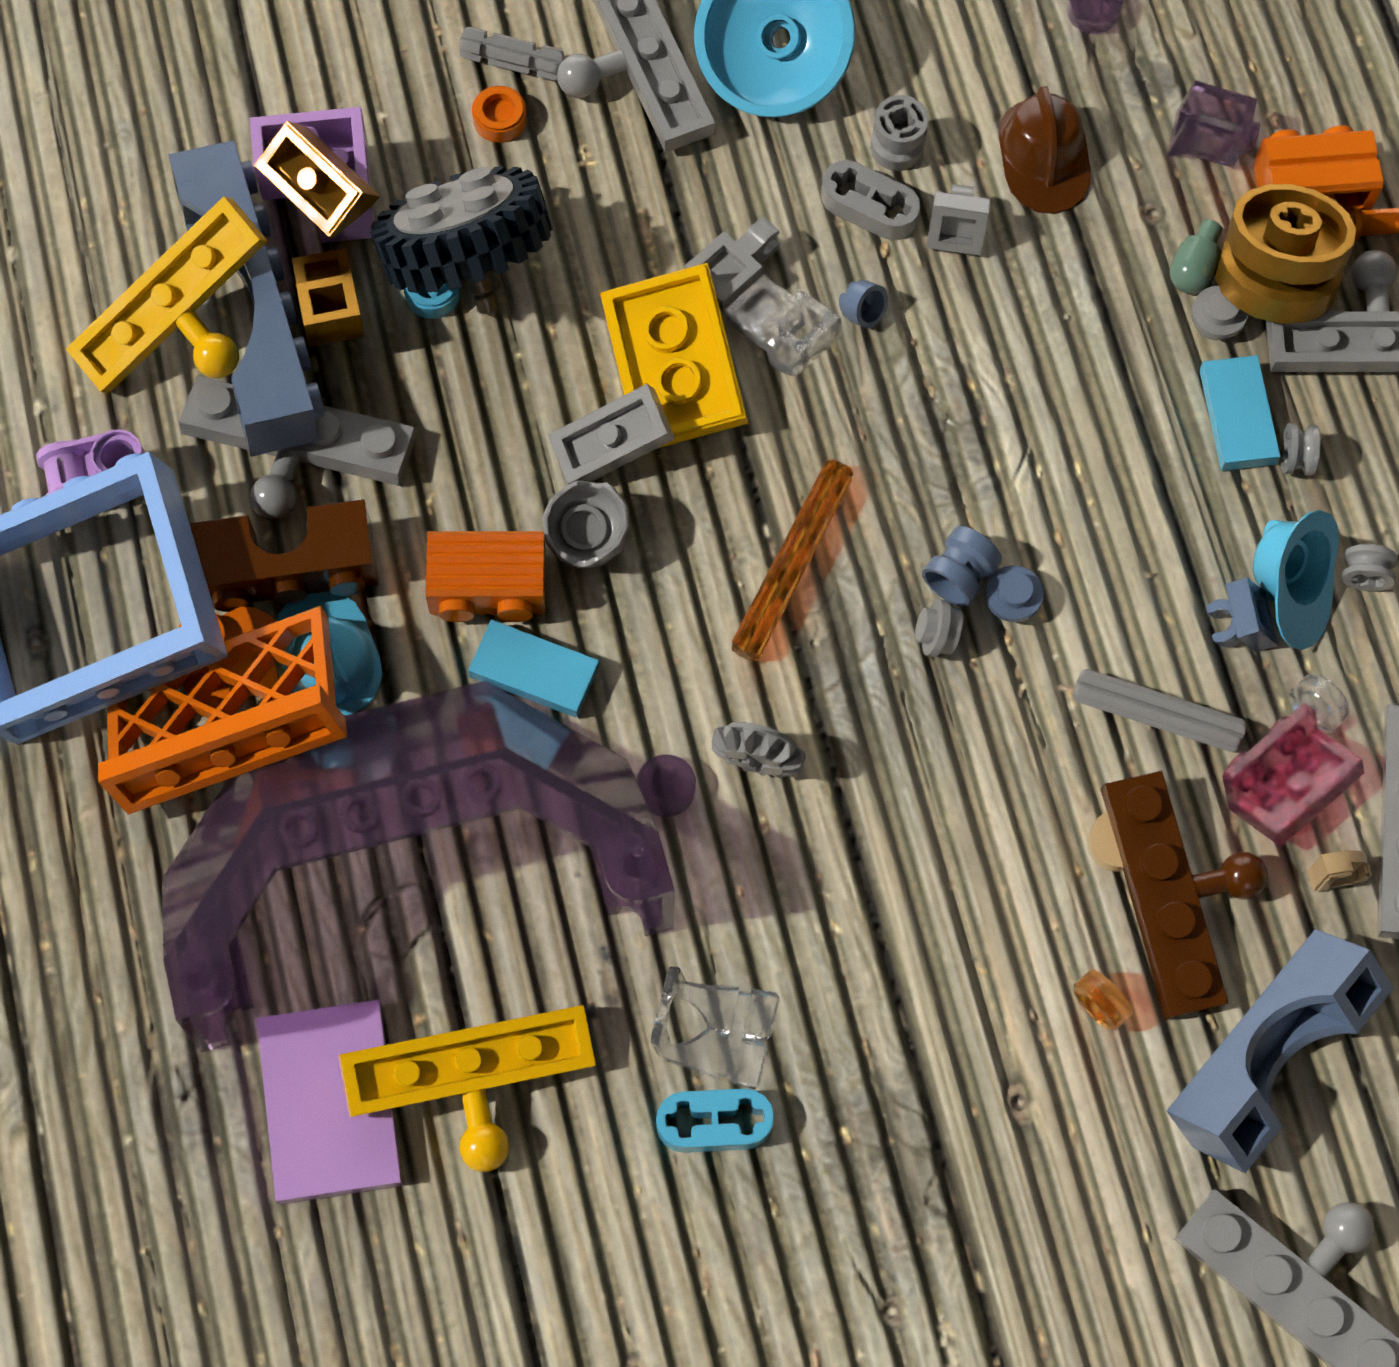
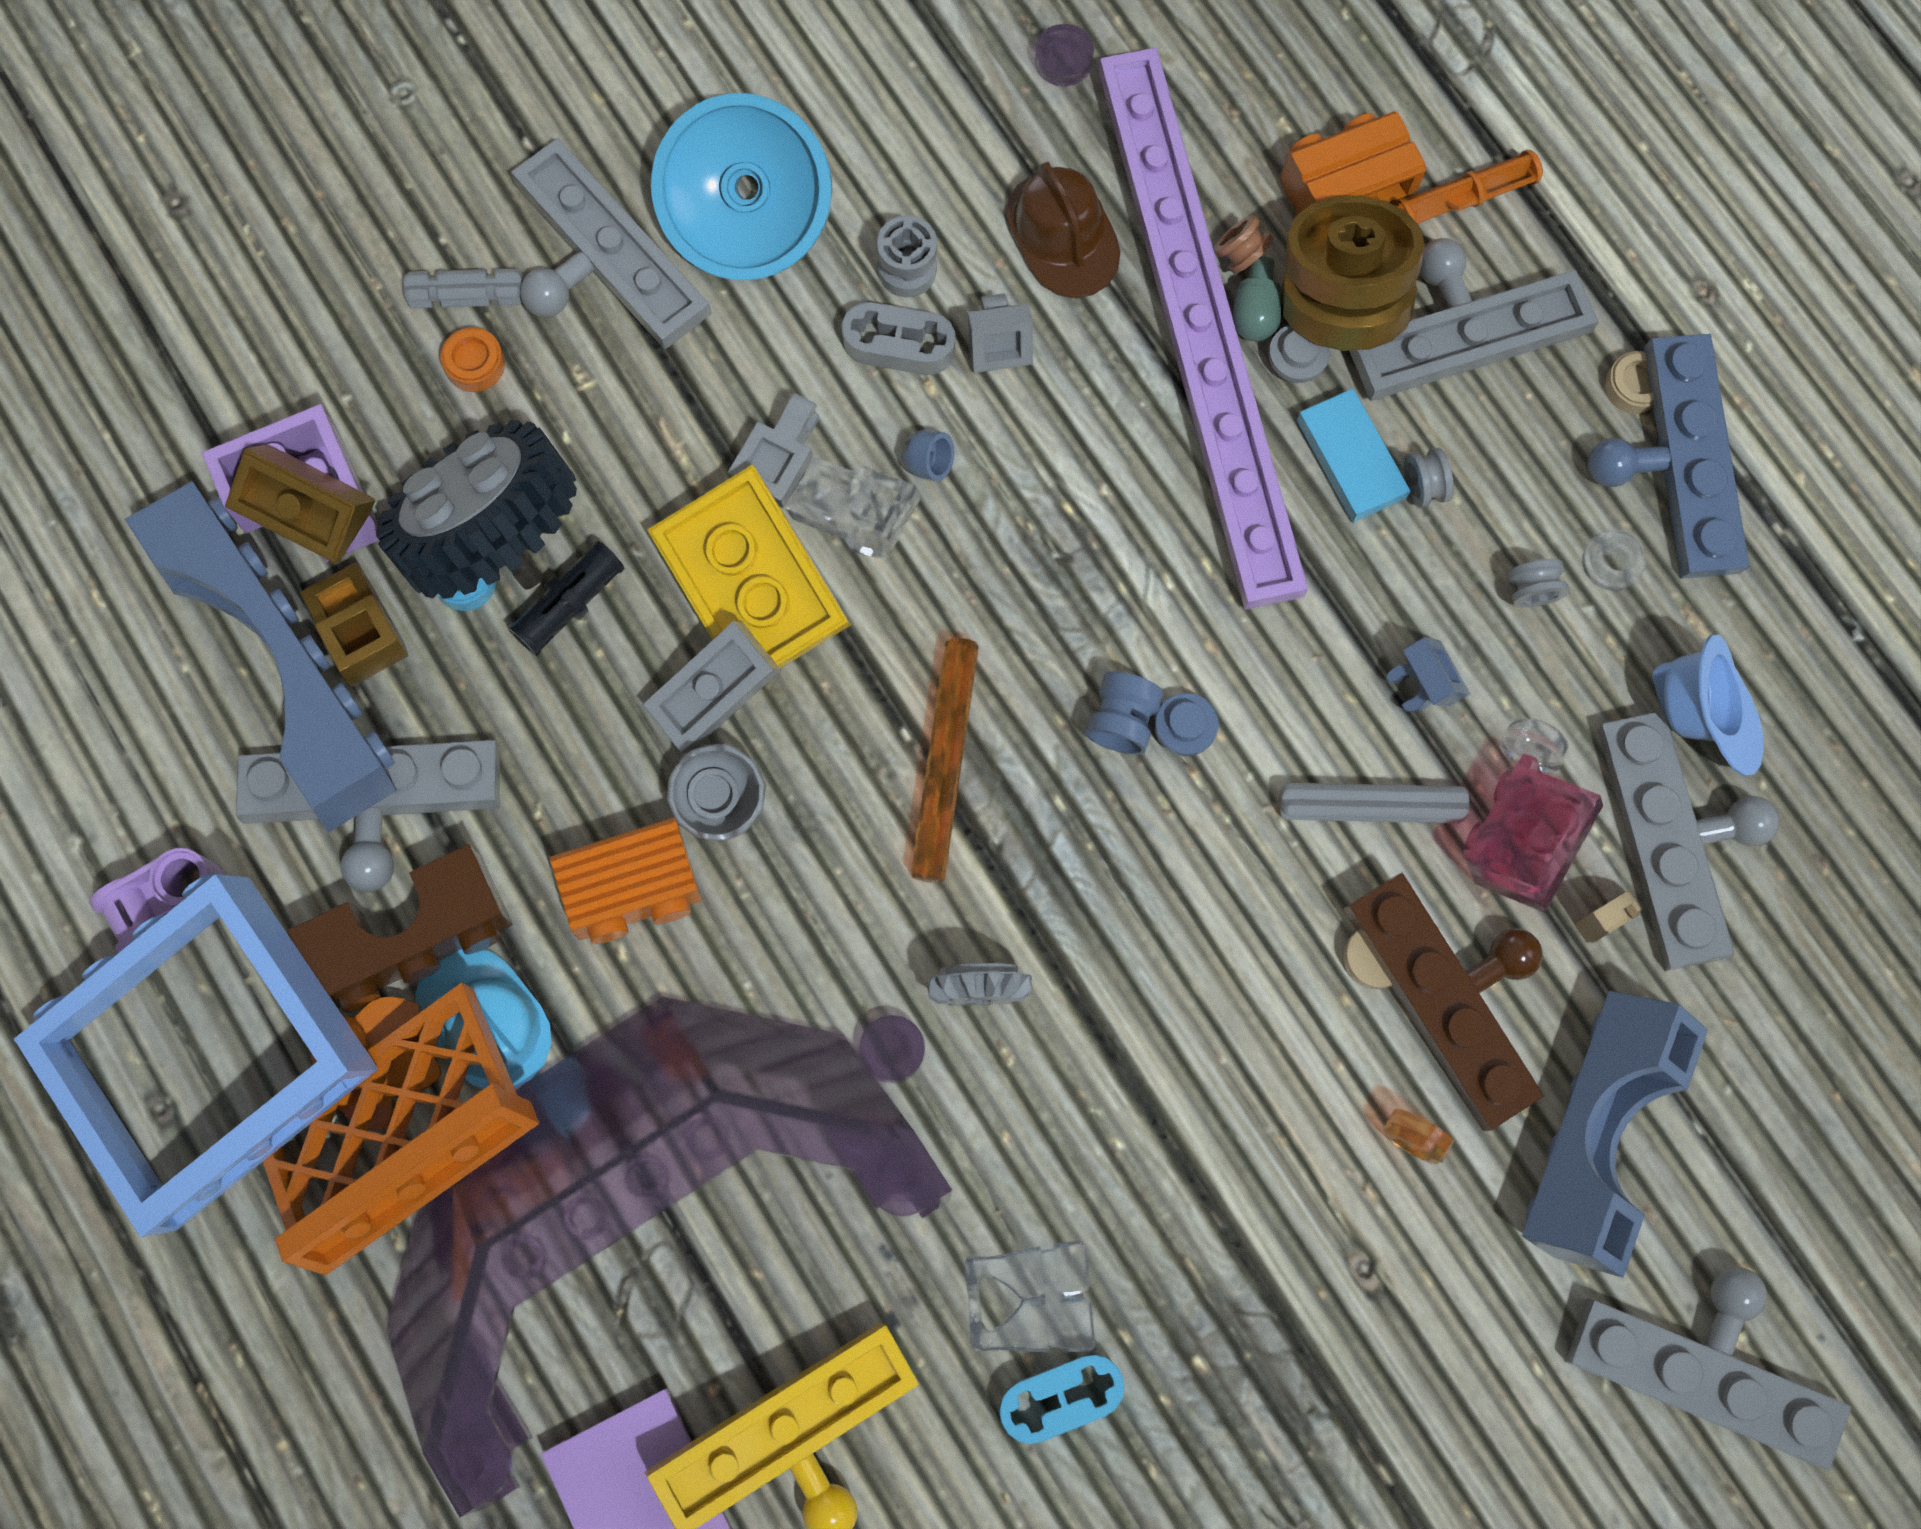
camera: 20 degrees left, 5 degrees up
yellow plate [66,196,268,392] -> none
medium azure tile [468,620,599,718] -> none
light grey plate [915,599,963,657] -> none
window [1167,80,1260,168] -> none
medium azure piece [1253,510,1339,650] -> none
none -> black pin [507,540,625,657]
none -> lavender plate [1098,47,1308,610]
none -> nougat bush [1213,214,1274,274]

